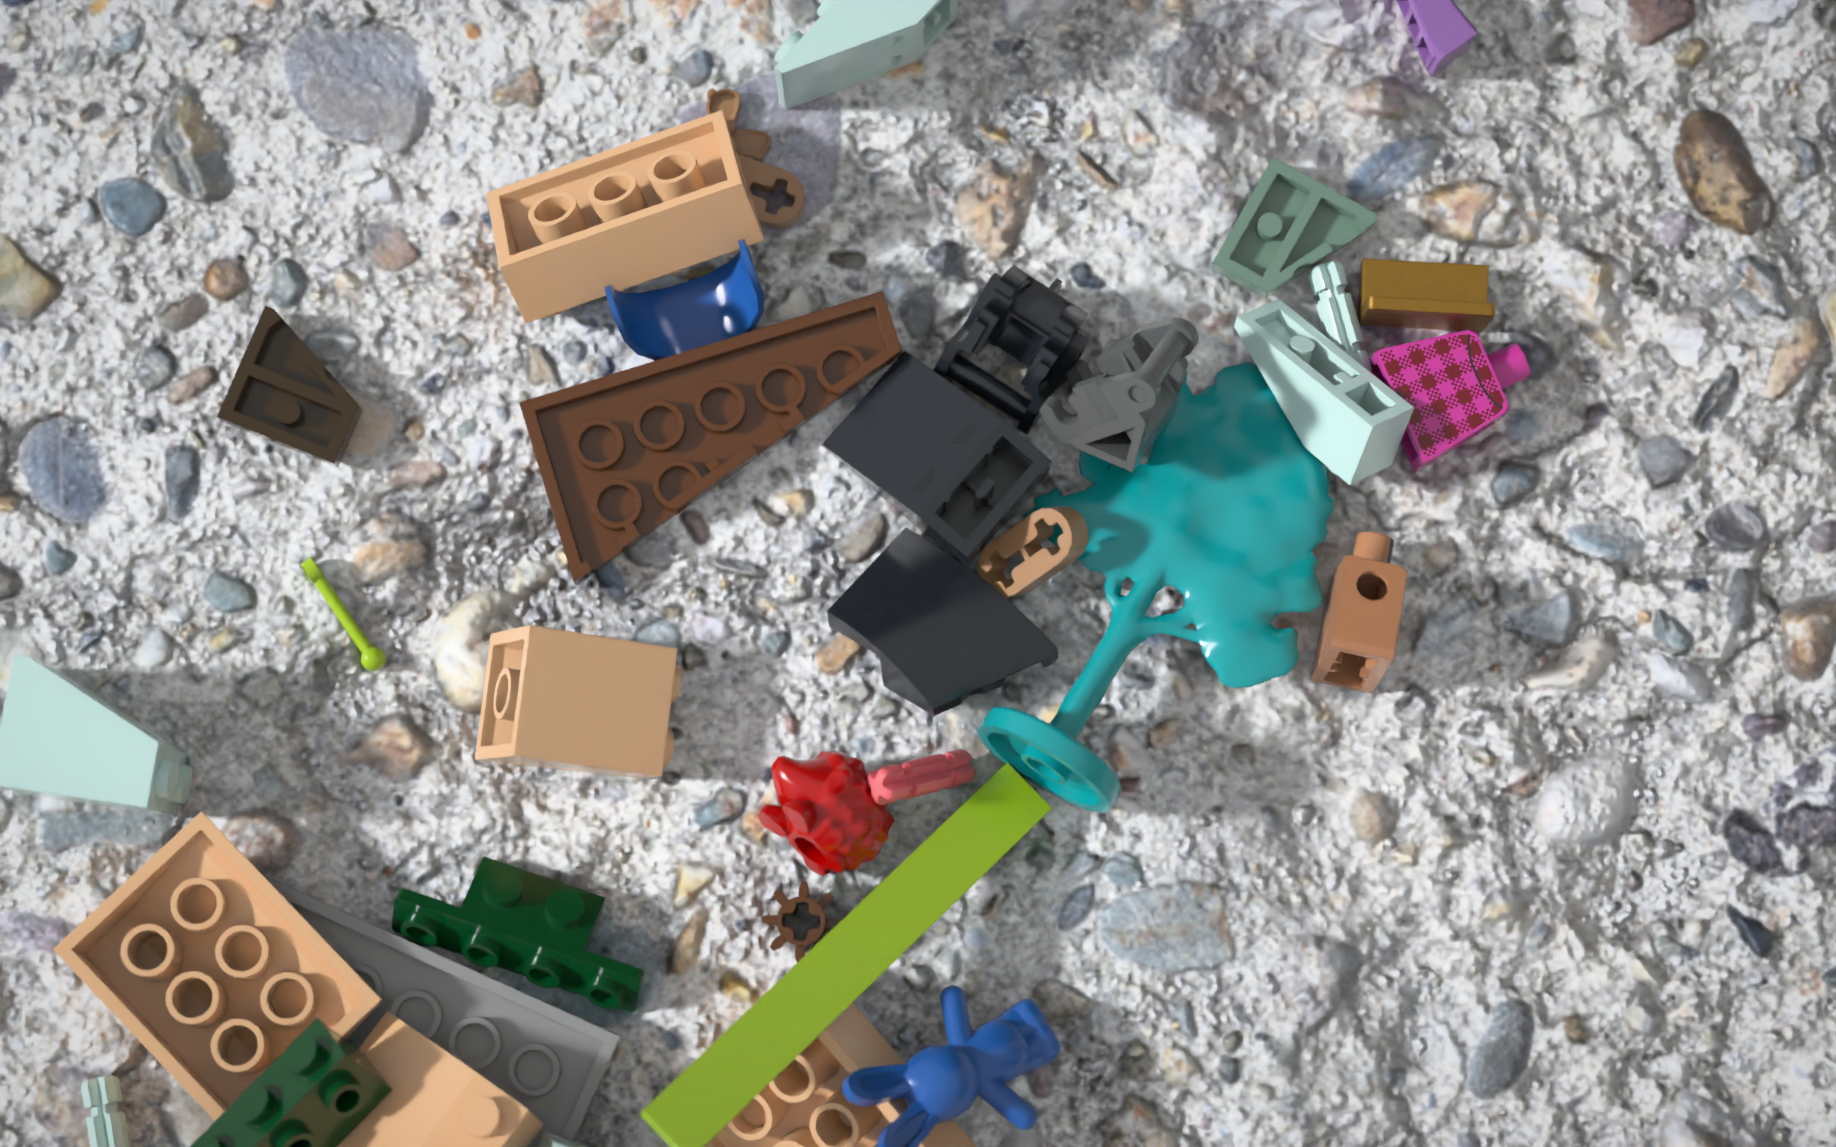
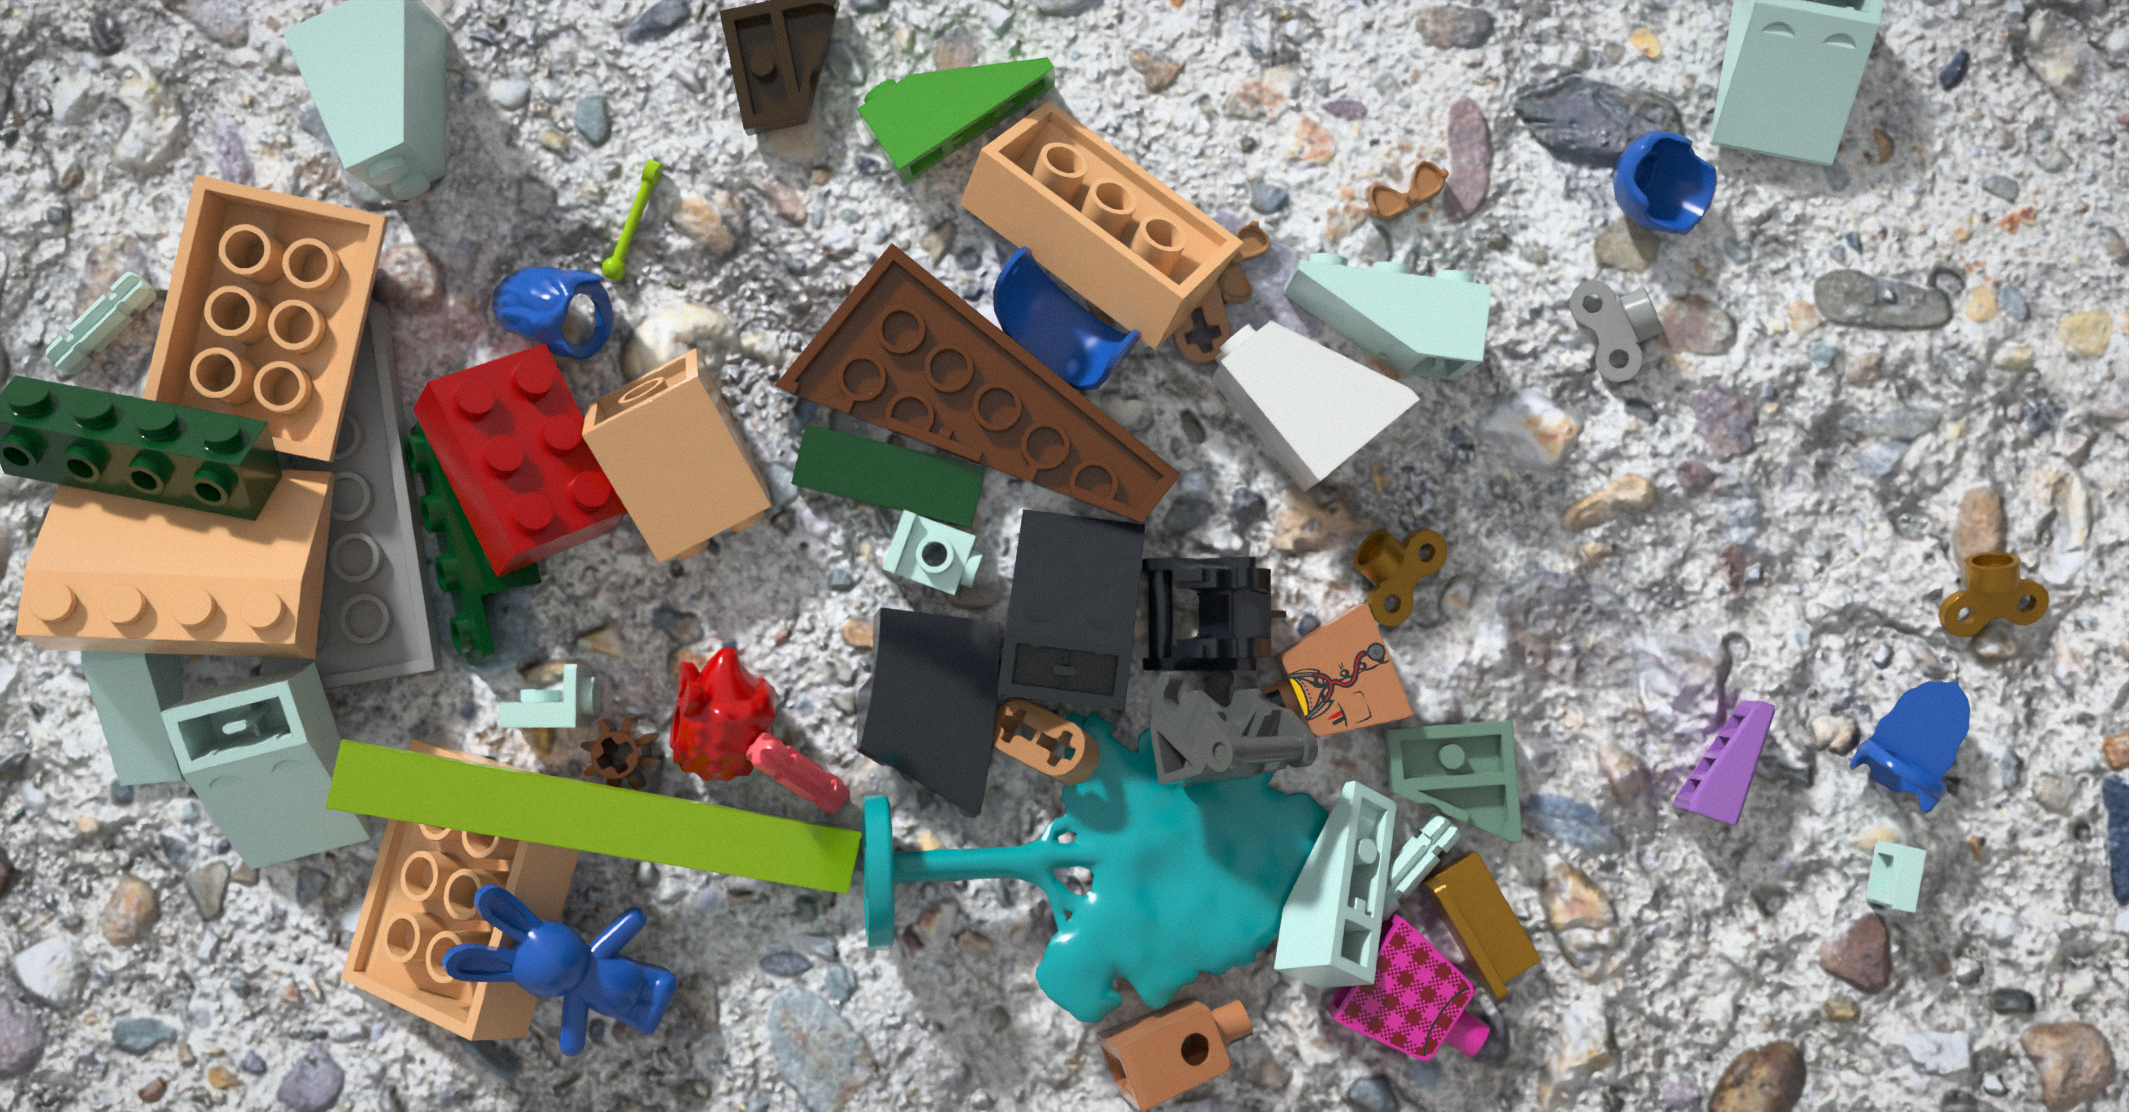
camera: 60 degrees right, 5 degrees up
none -> red brick [413,343,628,577]
none -> blue piece [492,266,613,360]
none -> light aqua bracket [499,664,601,728]
none -> dark green tile [791,424,987,529]
none -> bright green slope [857,57,1055,185]
none -> light aqua brick [882,510,984,597]
none -> white slope [1211,320,1420,492]
none -> nougat torso [1261,603,1414,738]
none -> pearl gold piece [1353,529,1447,626]

